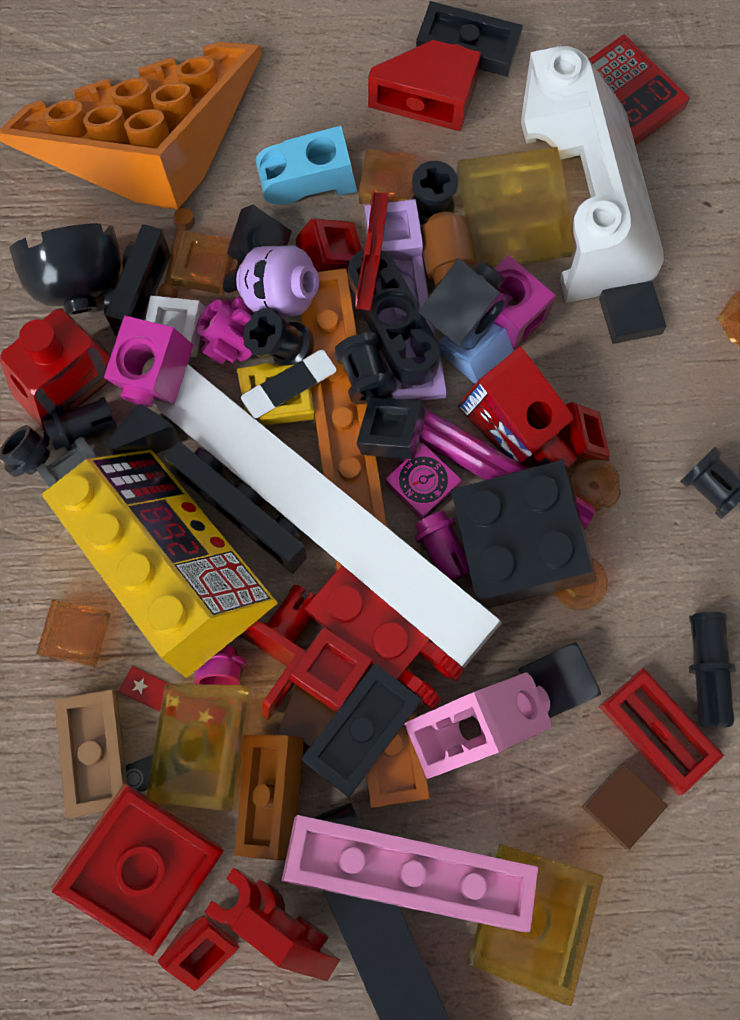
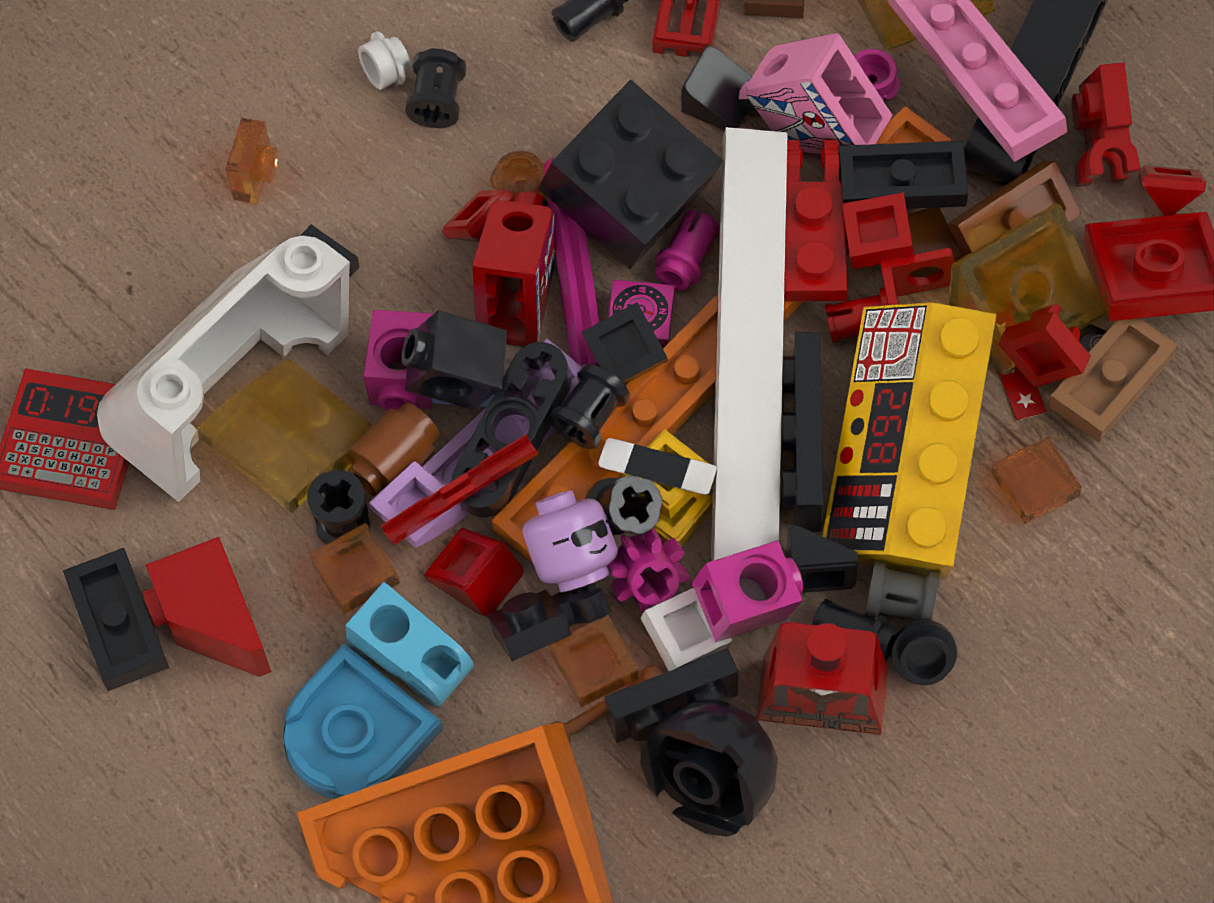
camera: 125 degrees left, 10 degrees down
none -> dark azure tile [283,643,443,799]
none -> dark pink plate [854,49,901,100]
none -> red tile [998,303,1091,388]

